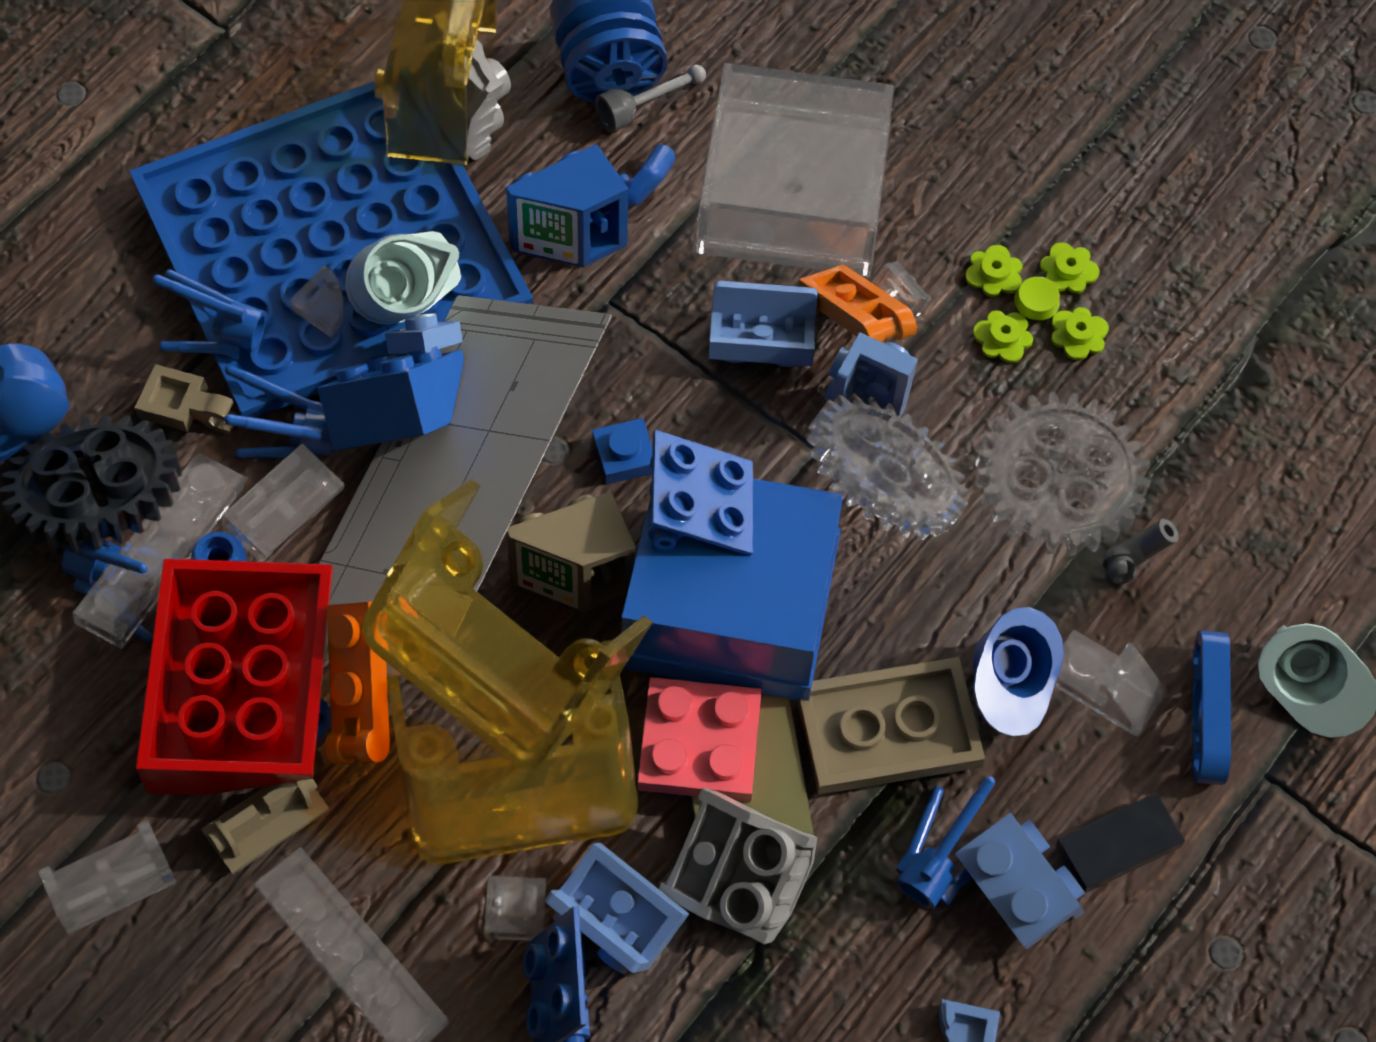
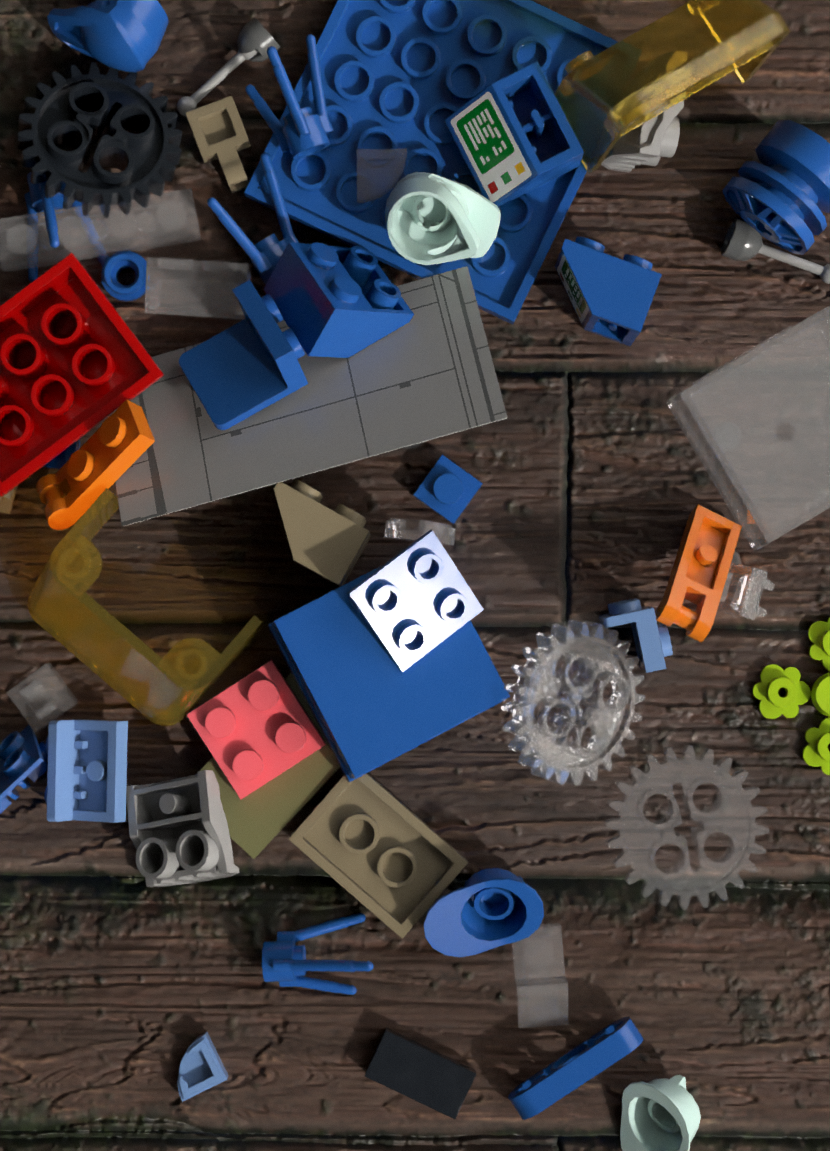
camera: 55 degrees right, 25 degrees up
clear yellow windscreen [362,479,653,769] -> none
medium blue plate [385,313,463,354] -> none
blue arm [619,144,675,206] -> none
medium blue bracket [709,281,817,367] -> none
medium blue bracket [955,812,1085,950] -> none
dark grey arm [1102,518,1179,584] -> none
none -> hinge [177,17,281,116]
none -> blue bracket [179,280,309,430]
none -> clear tile [384,518,456,546]
none -> blue slope [445,61,584,207]

